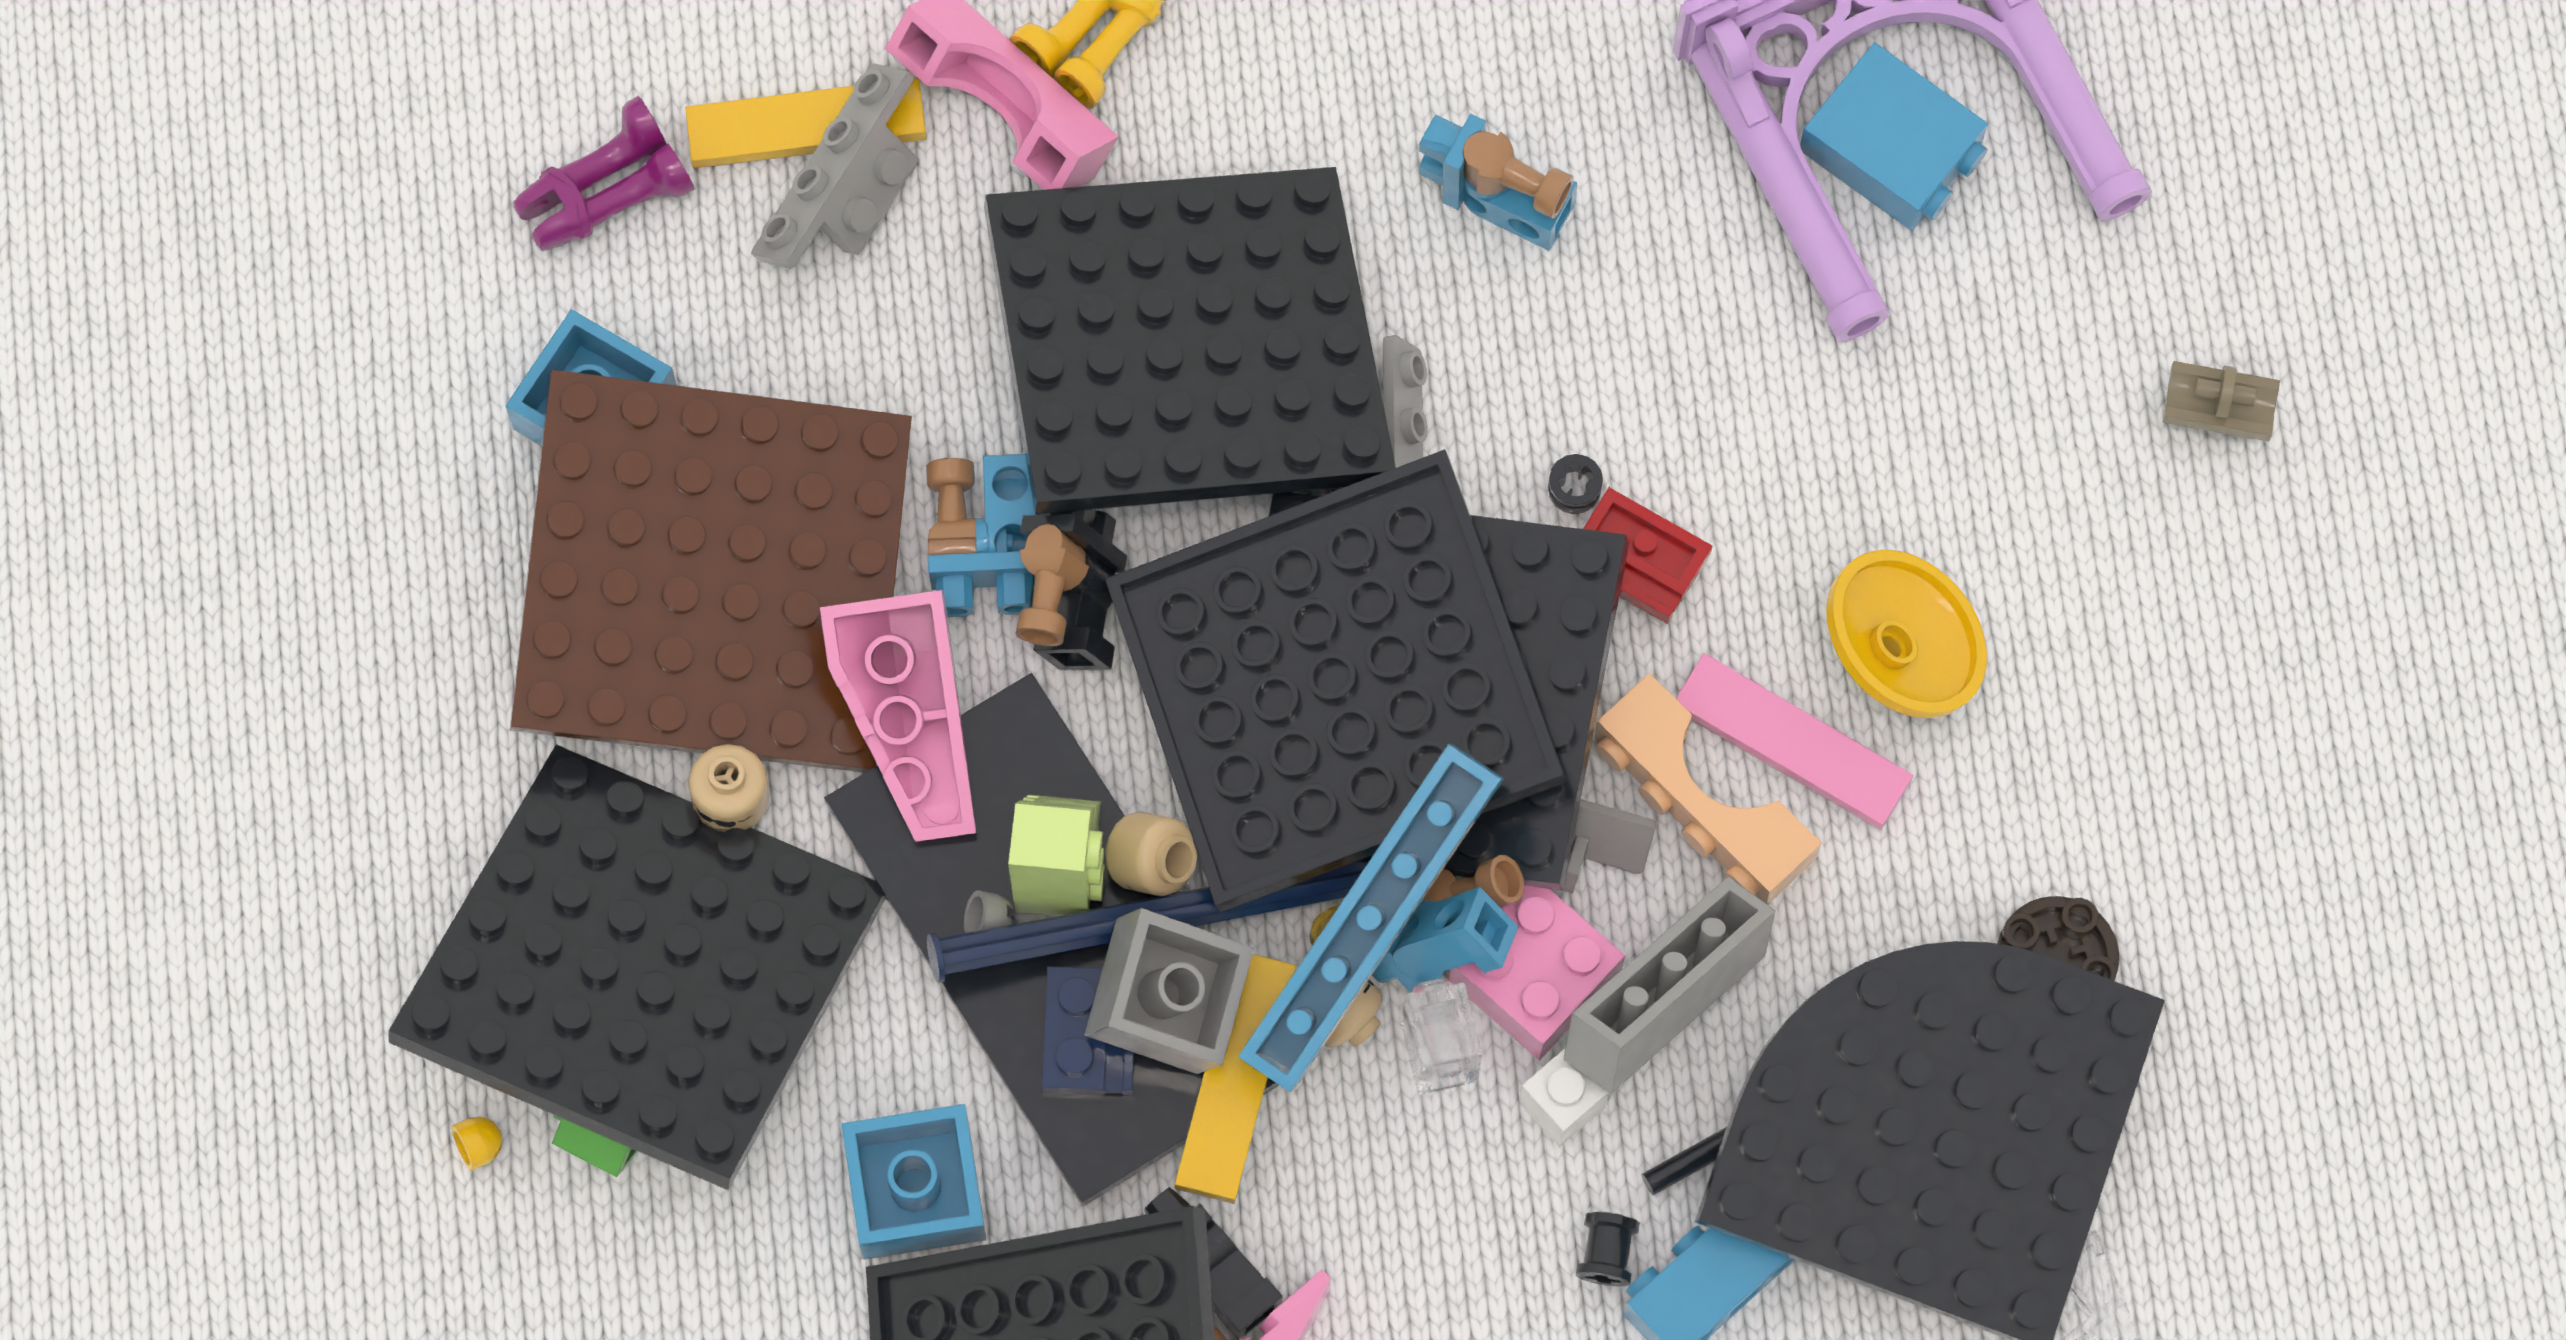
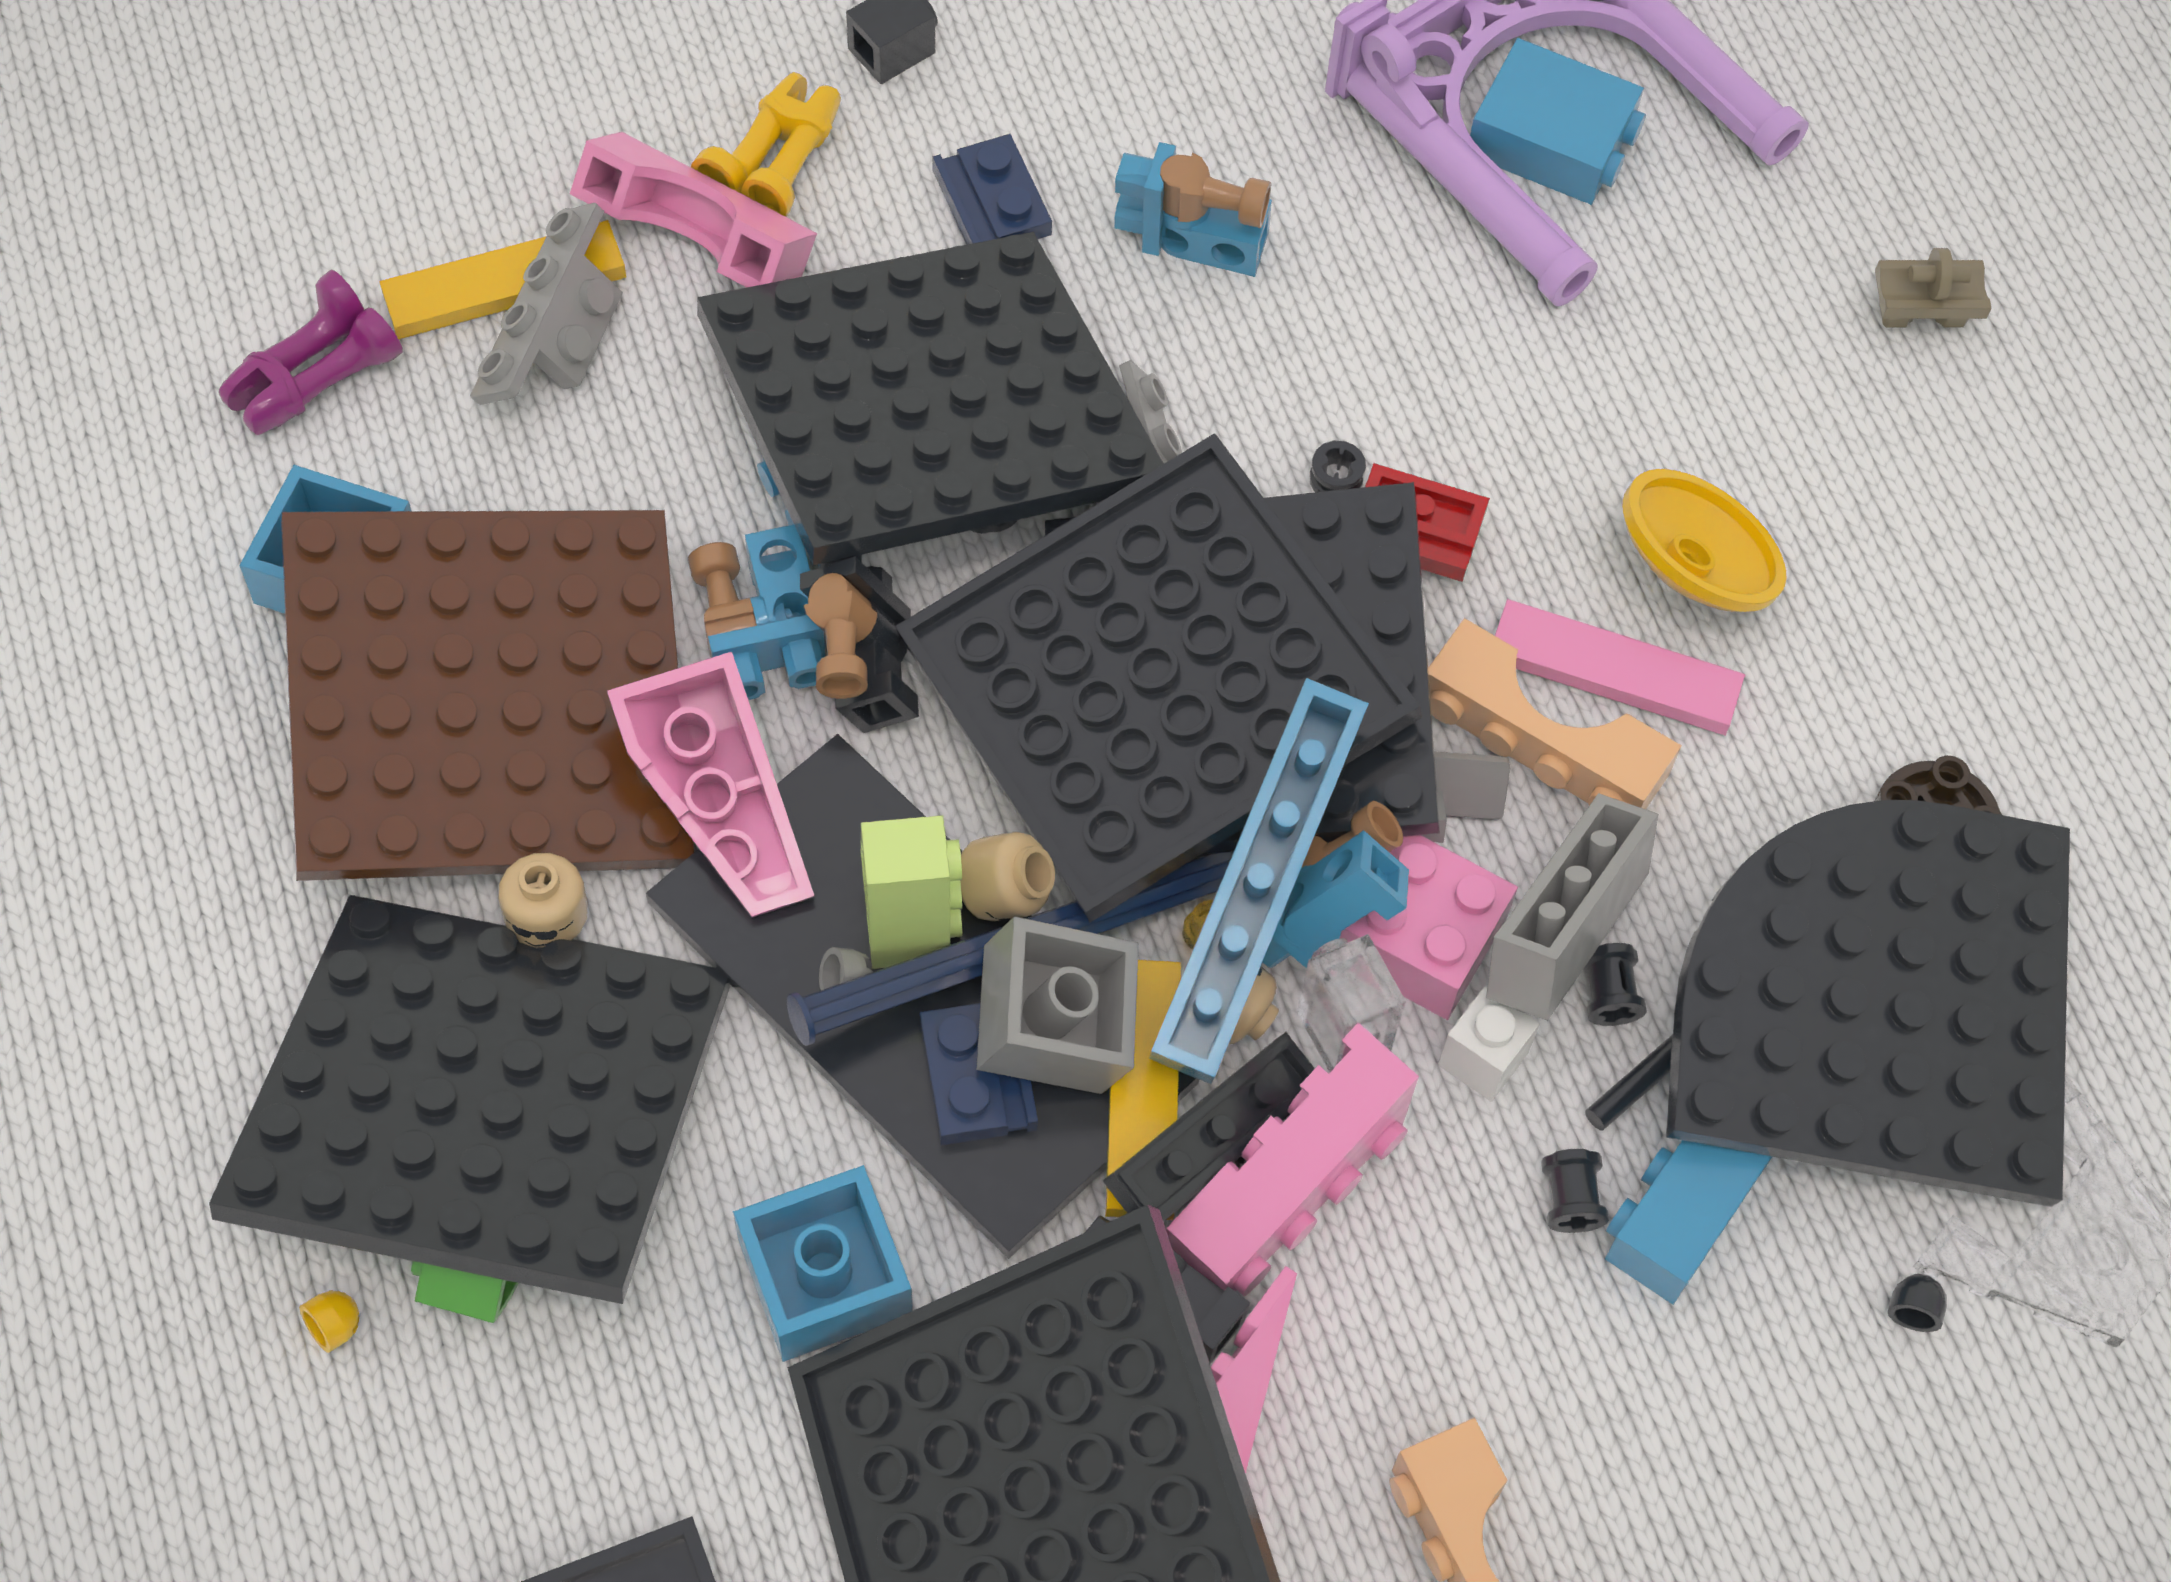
camera: 15 degrees left, 10 degrees down
none -> dark blue plate [932,133,1052,244]
none -> black tile [1103,1032,1315,1222]
none -> bright pink wedge [1166,1023,1419,1296]
none -> black bush [1583,943,1647,1026]

